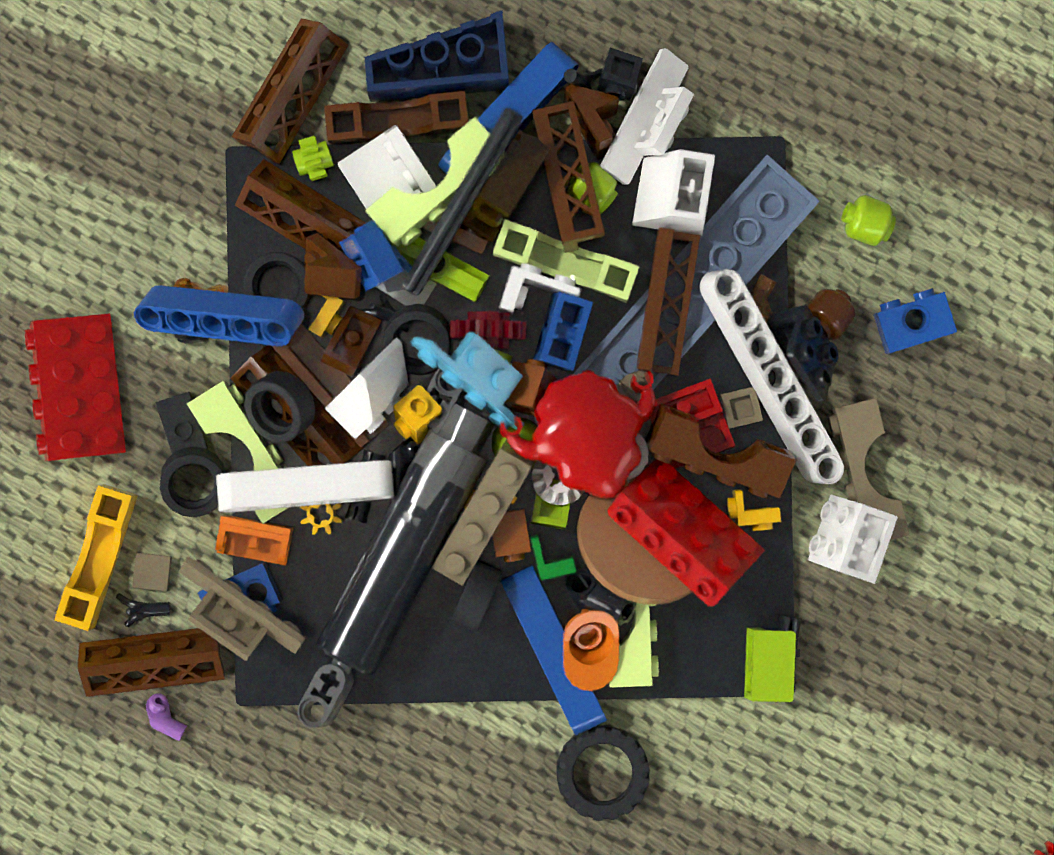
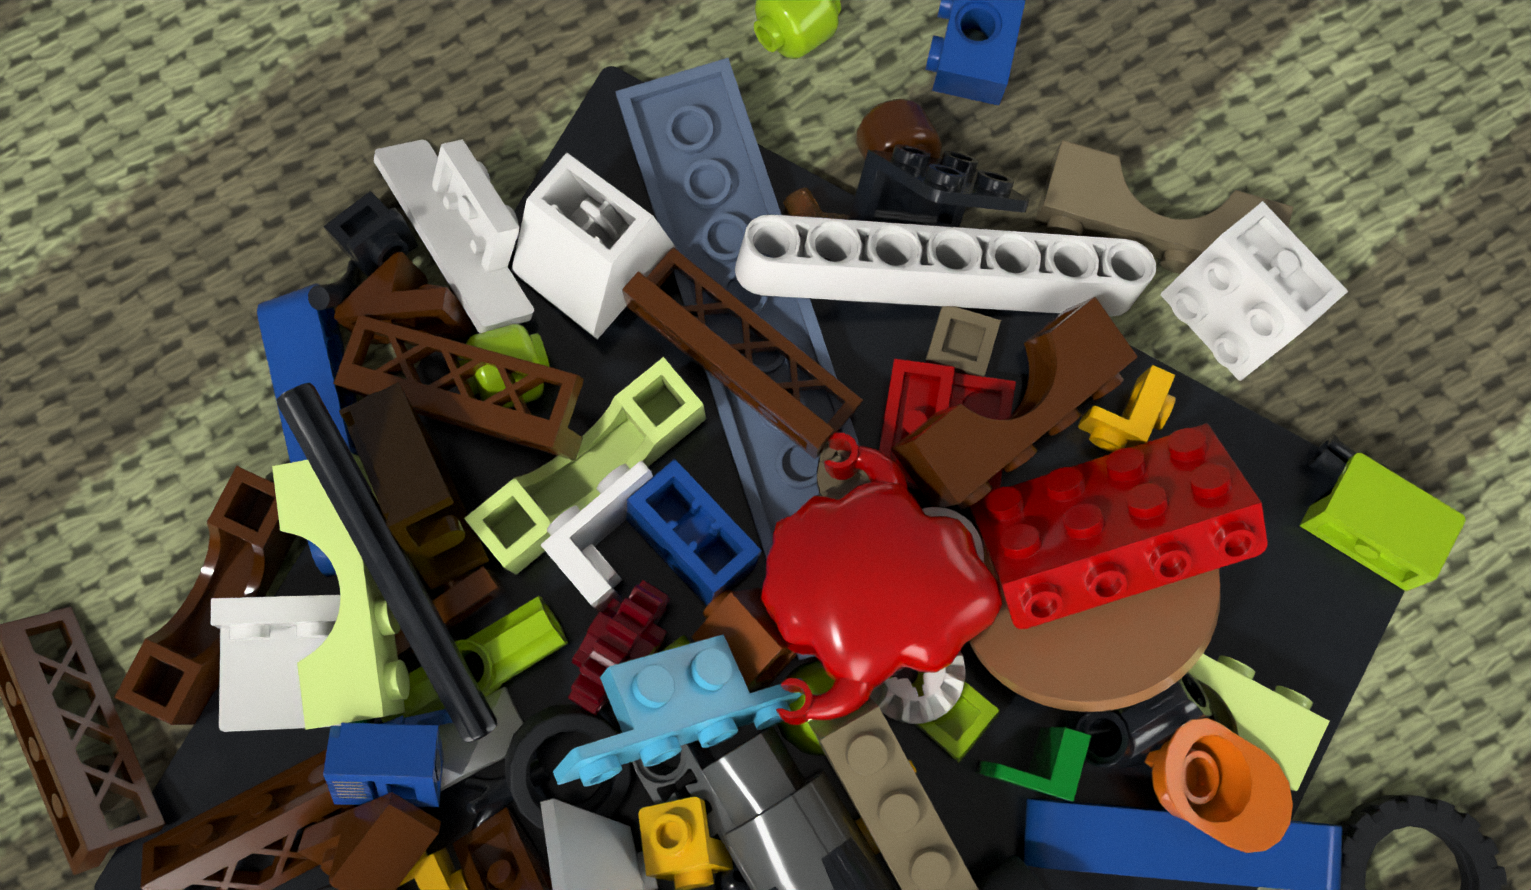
camera: 65 degrees left, 10 degrees down
lime gear [292,136,334,181] -> none
dark blue wedge [364,10,509,102] -> none
dark orange brick [492,509,531,562] -> none

